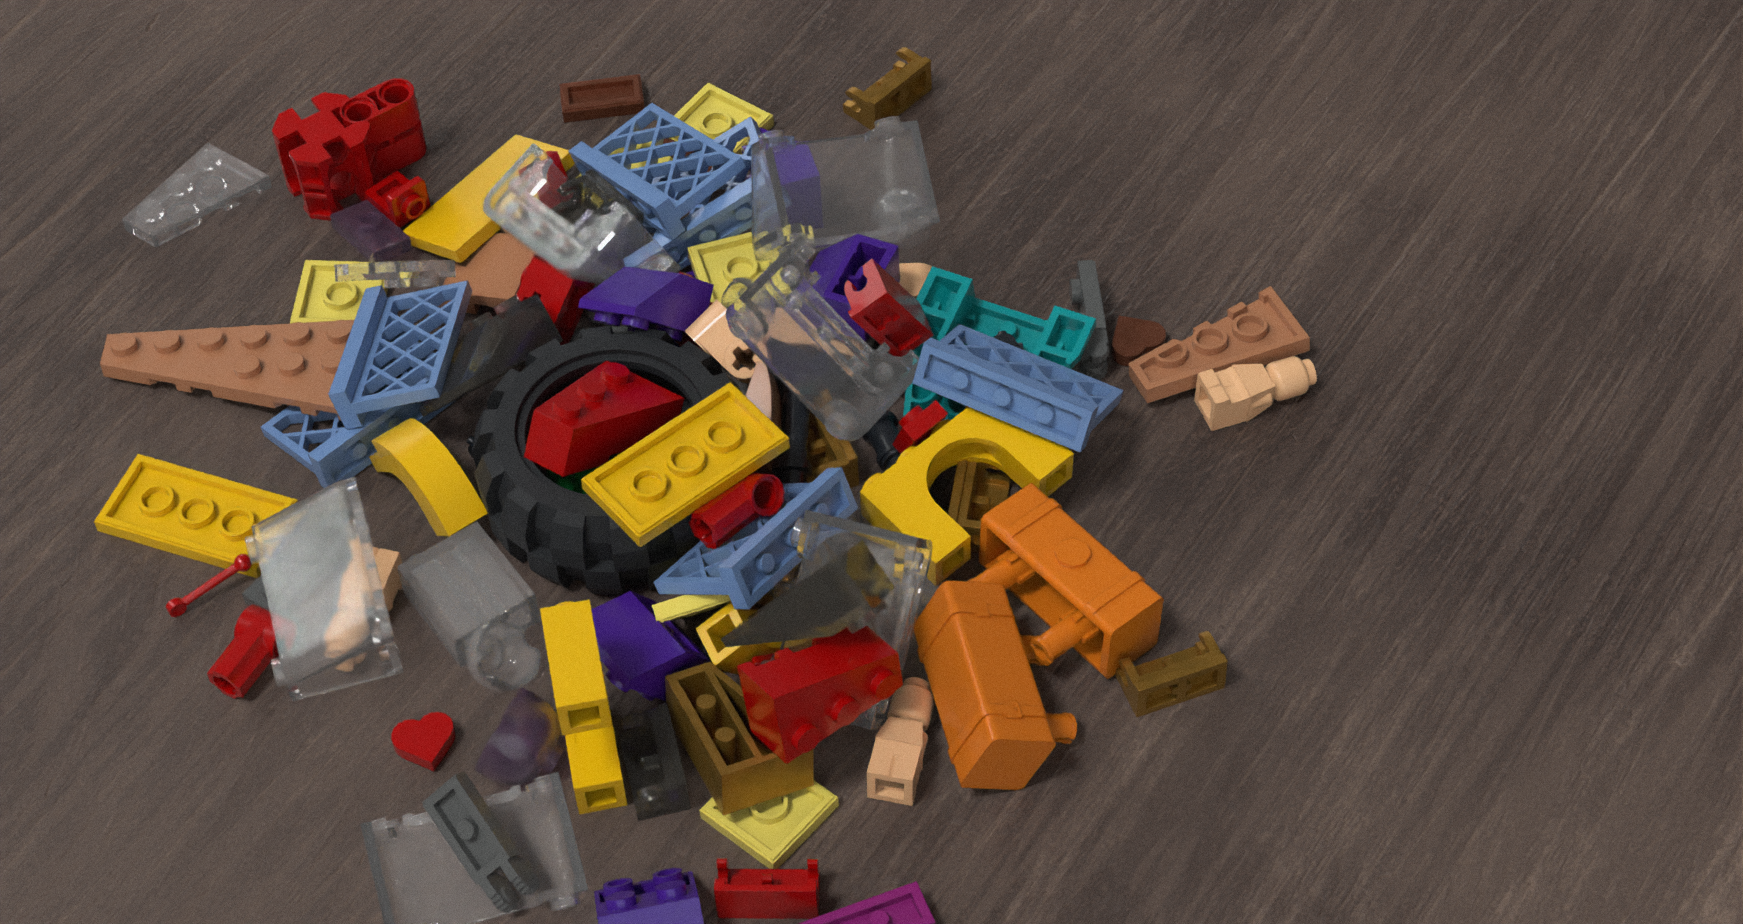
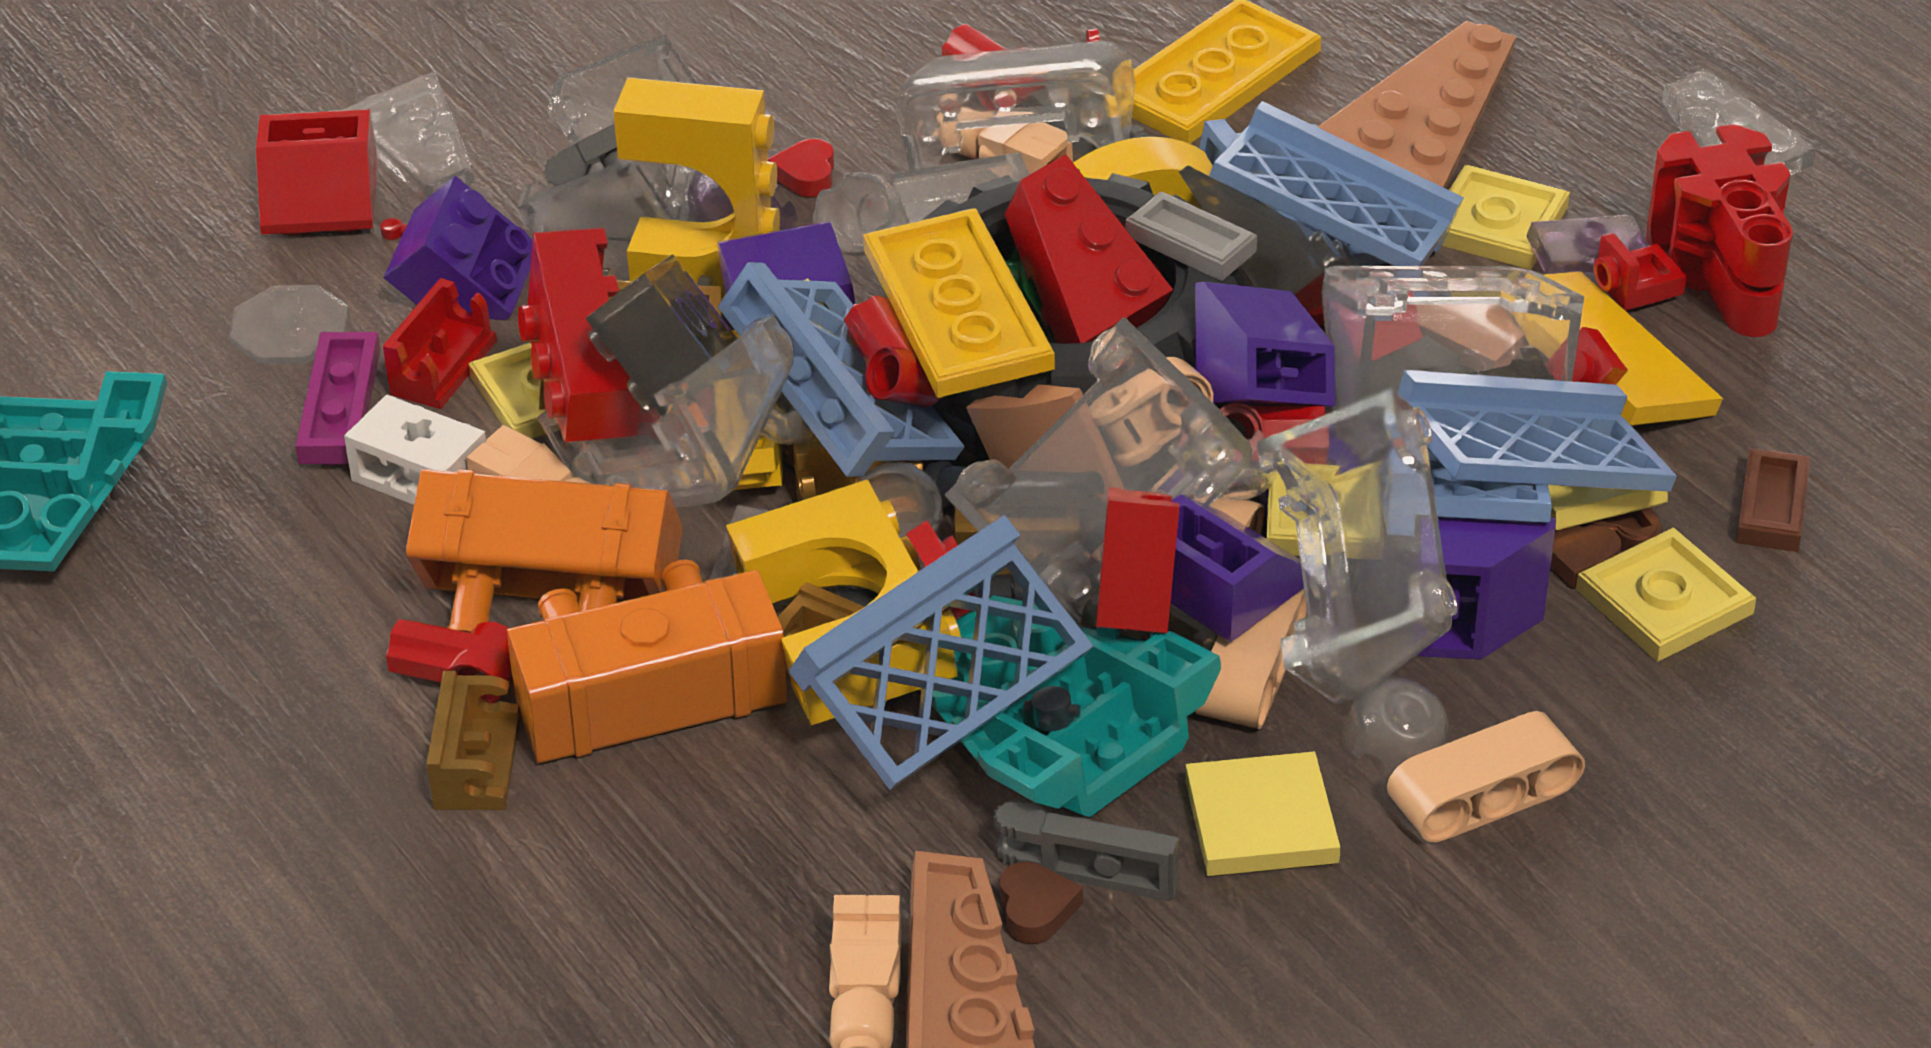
camera: 110 degrees right, 10 degrees down
clear wing [334,260,456,288] -> none
pearl gold hinge [843,47,932,133] -> none
none -> white brick [344,395,486,505]
none -> red piece [386,619,512,703]
none -> light grey tile [1125,191,1257,281]
none -> light yellow tile [1185,751,1340,876]
none -> light nougat beam [1387,711,1585,843]

